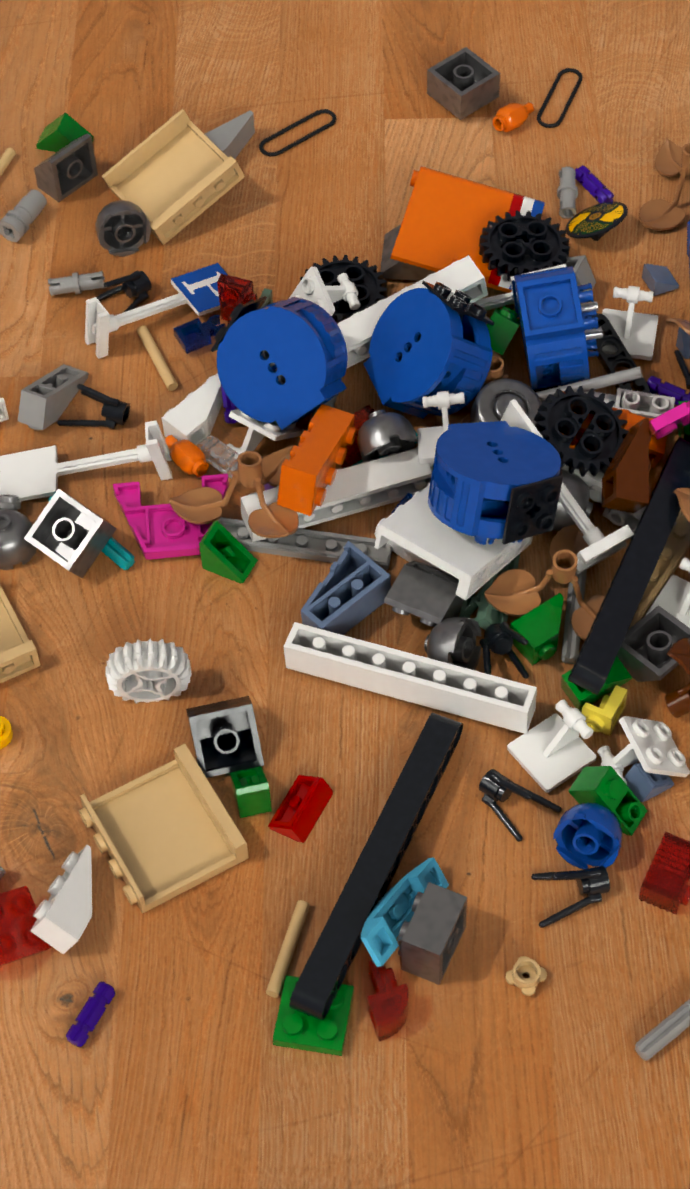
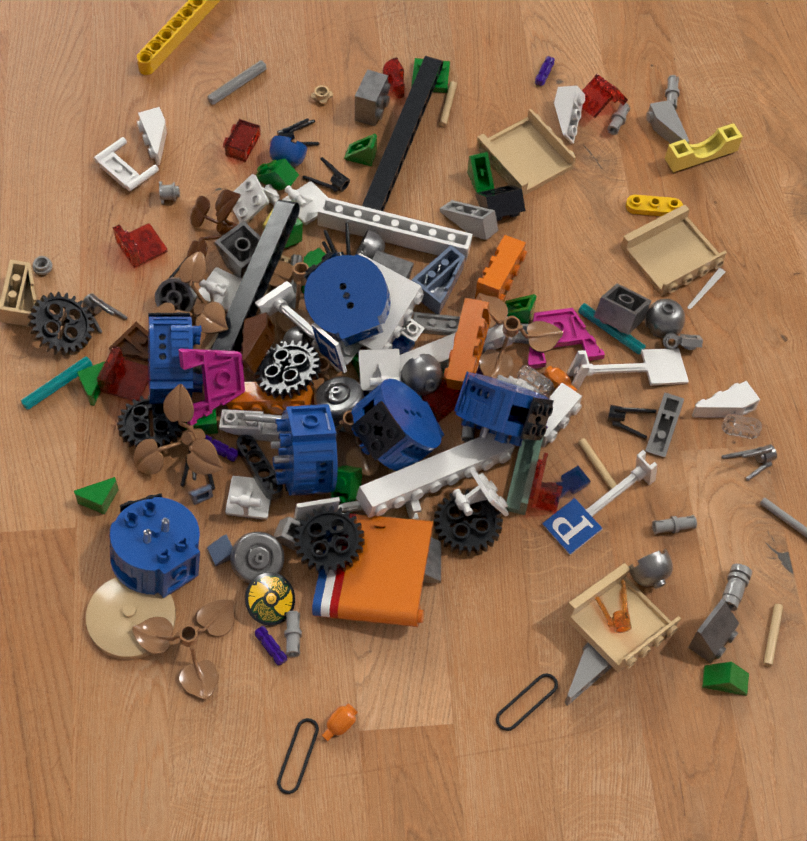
camera: 170 degrees right, 5 degrees up
black plant [96,271,152,312] -> none
white gear [105,638,192,703] -> none
red slope [268,775,333,843] -> none
medium azure slope [360,857,449,967] -> none
flat silver brick [427,47,500,120] -> none
none -> flat silver wheel [230,532,284,583]
none -> green slope [344,133,377,167]
none -> light grey slope [440,200,498,240]
none -> orange wedge [475,235,527,302]
none -> clear orange plant [595,580,632,633]

